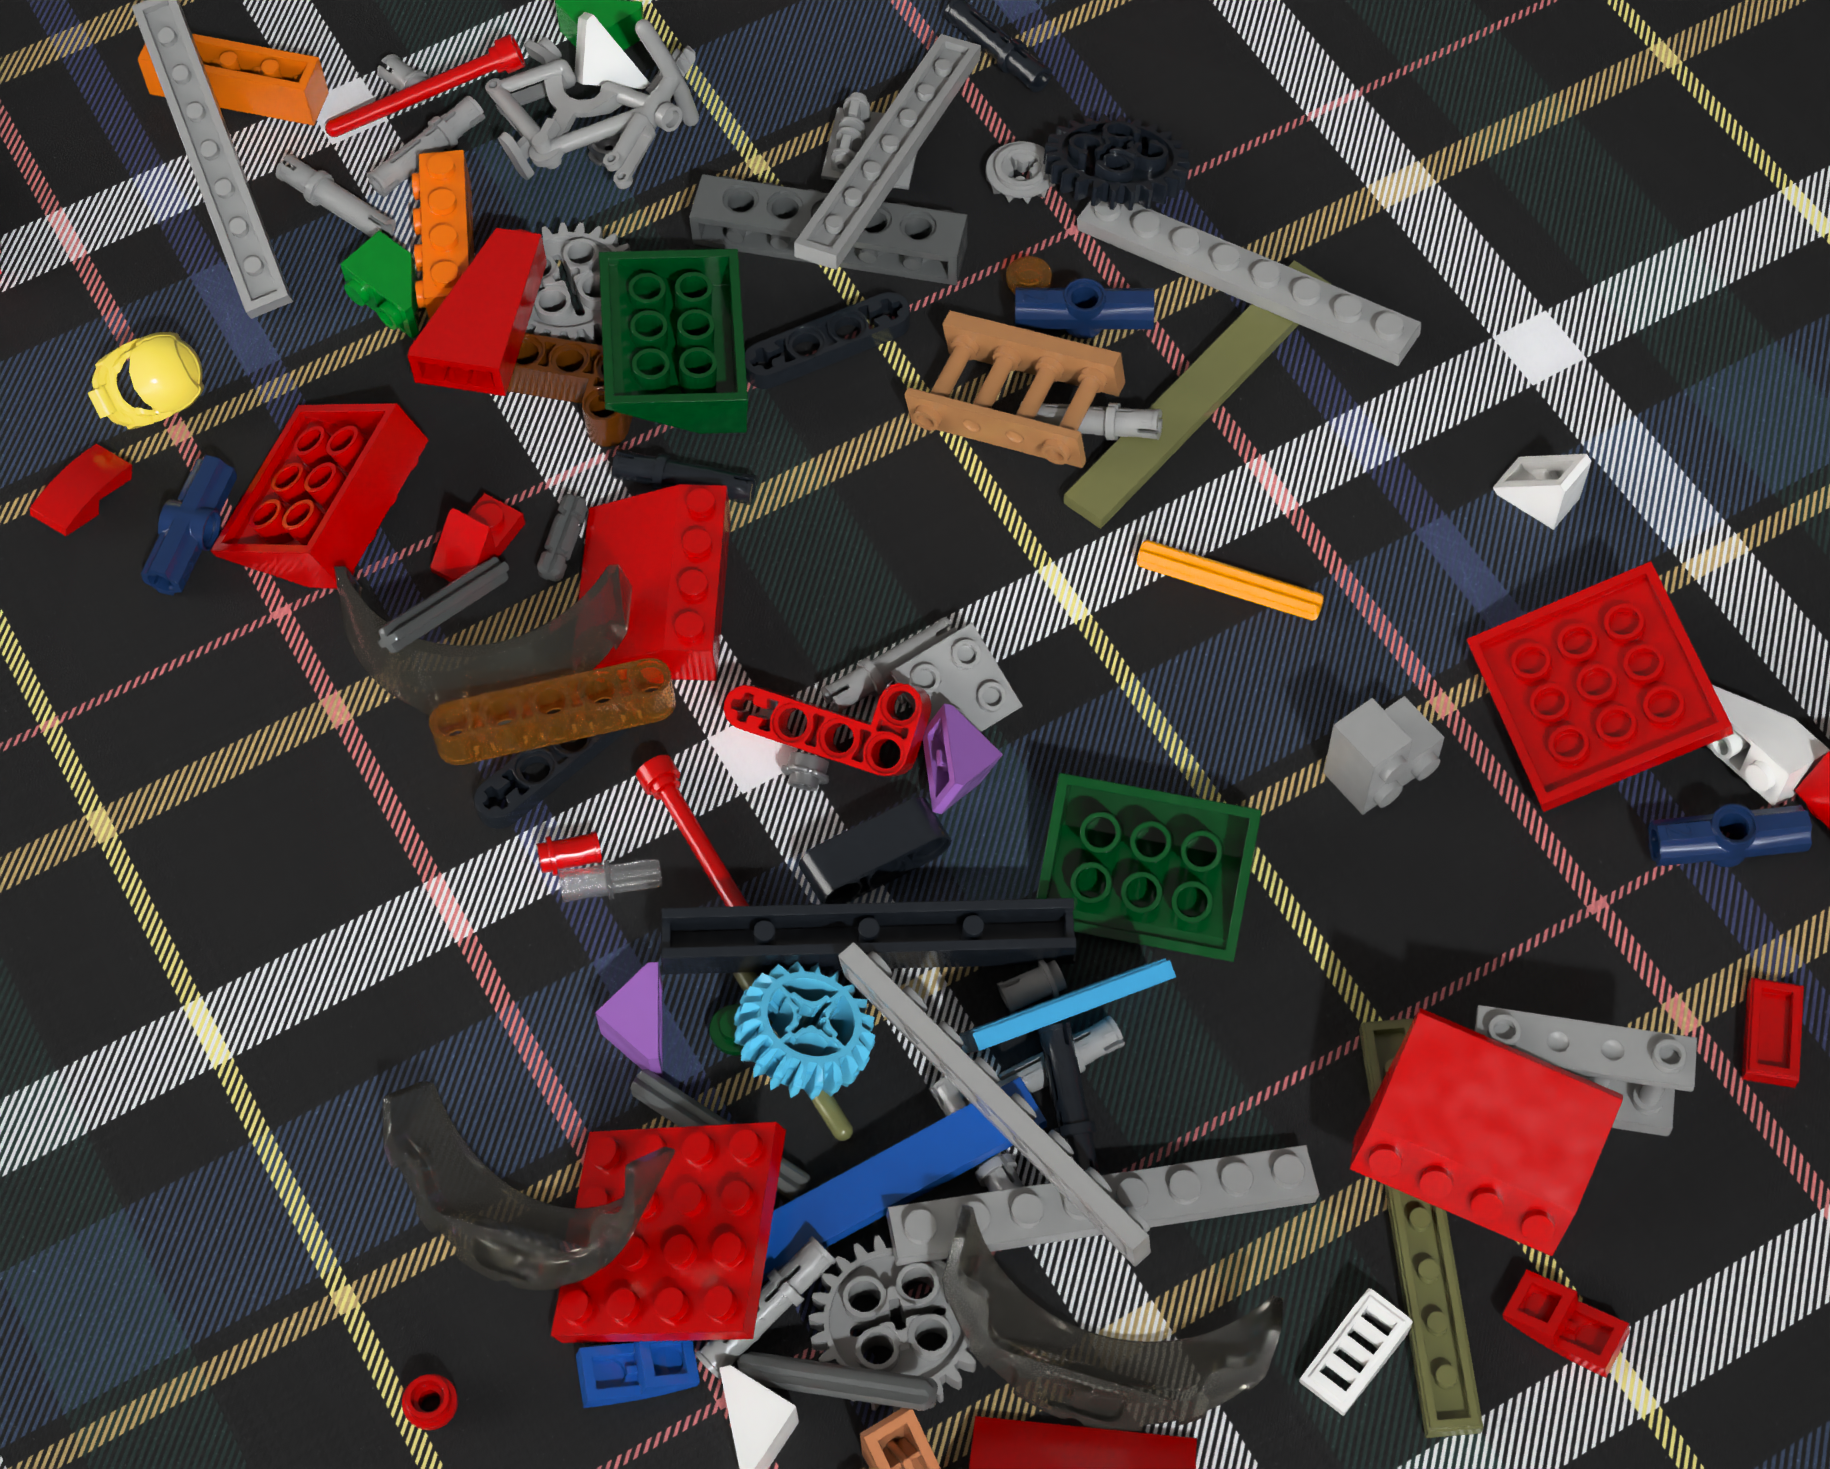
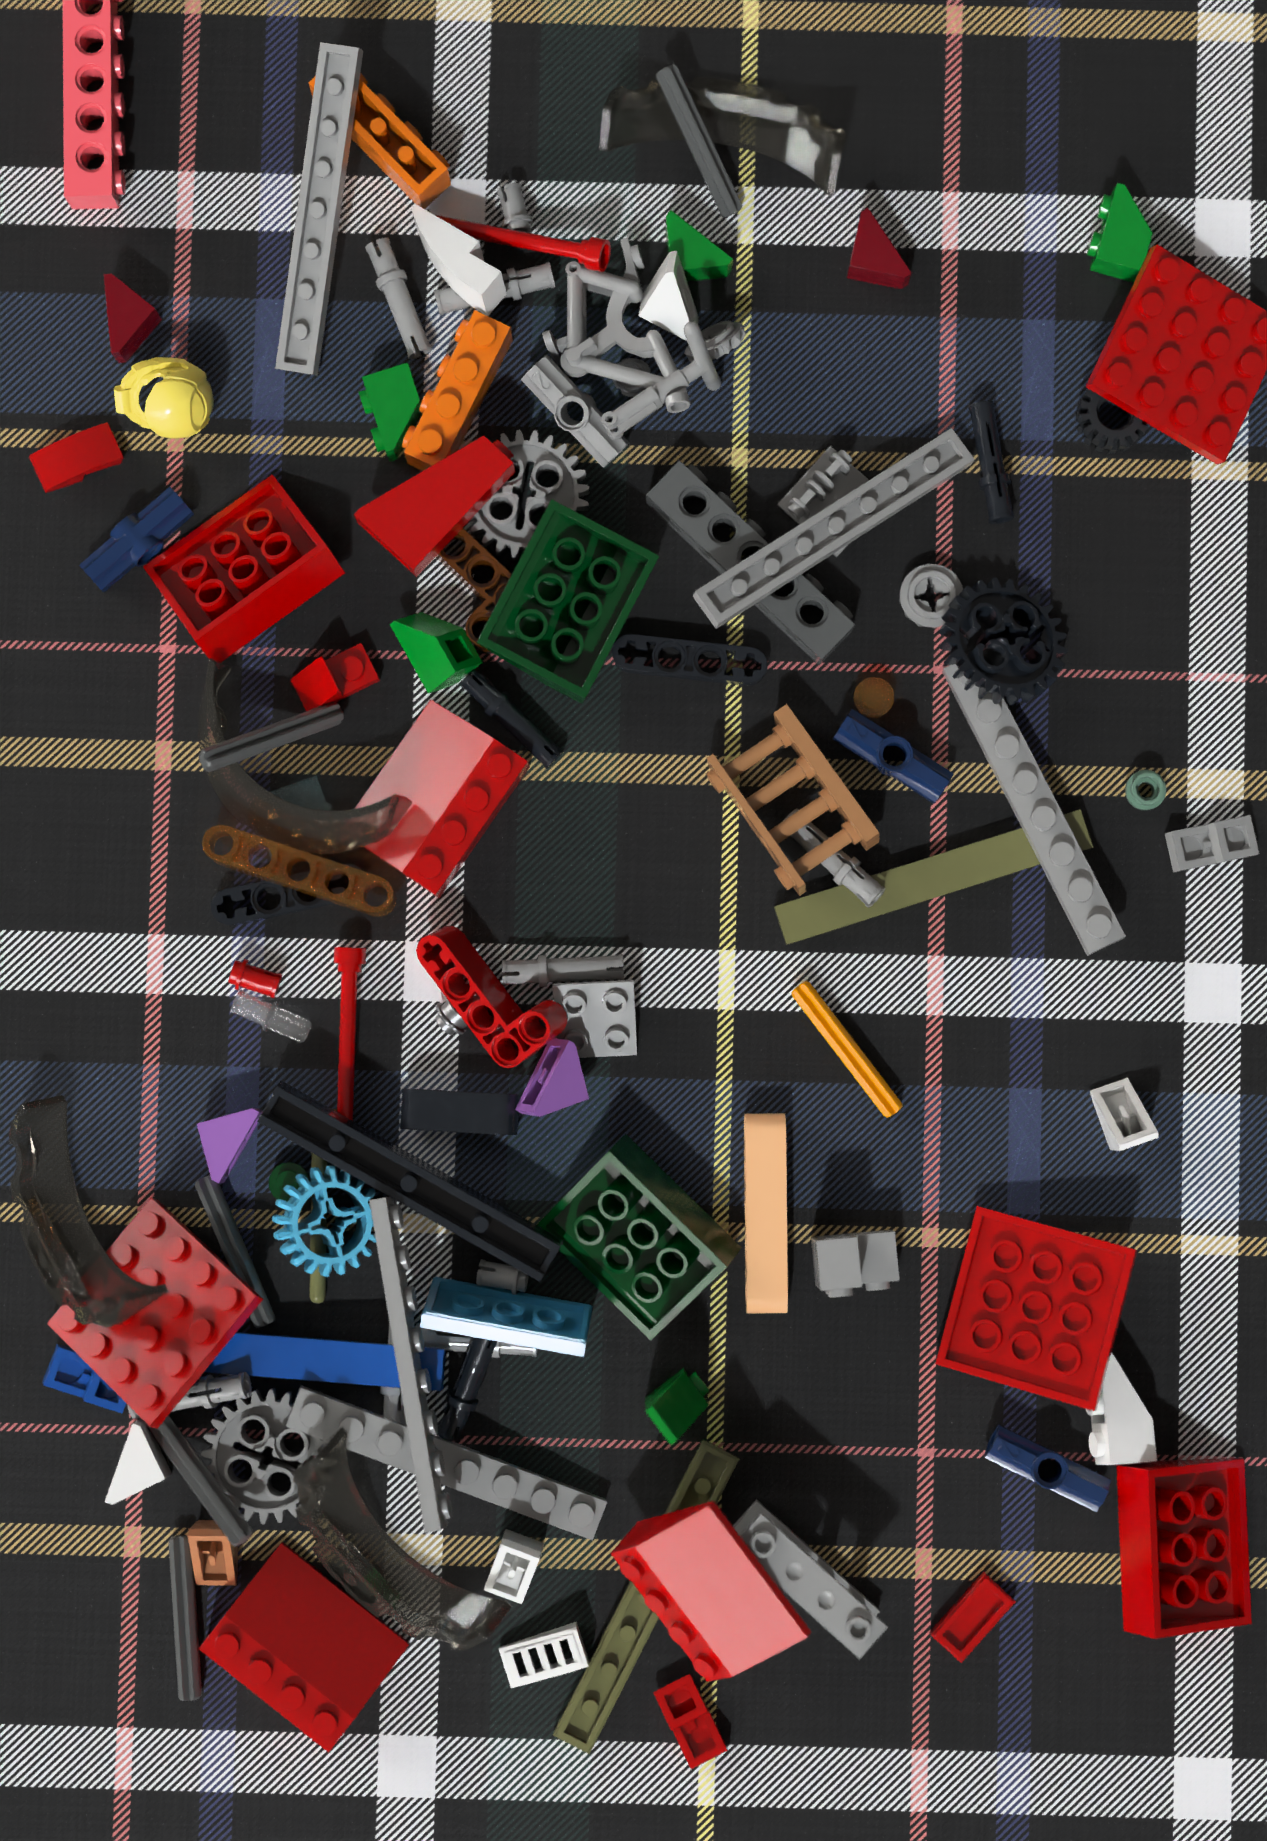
camera: 30 degrees right, 25 degrees up
dark grey axle [537,494,588,582] -> none
none -> dark red slope [104,273,162,363]
none -> green slope [389,612,483,694]
none -> white slope [412,204,507,316]
none -> white slope [484,1529,544,1604]
none -> light grey piece [521,355,629,468]
none -> green slope [645,1368,710,1445]
none -> light nougat beam [744,1113,788,1314]
none -> sand green plate [1125,770,1166,810]
none -> light grey slope [1165,815,1259,873]

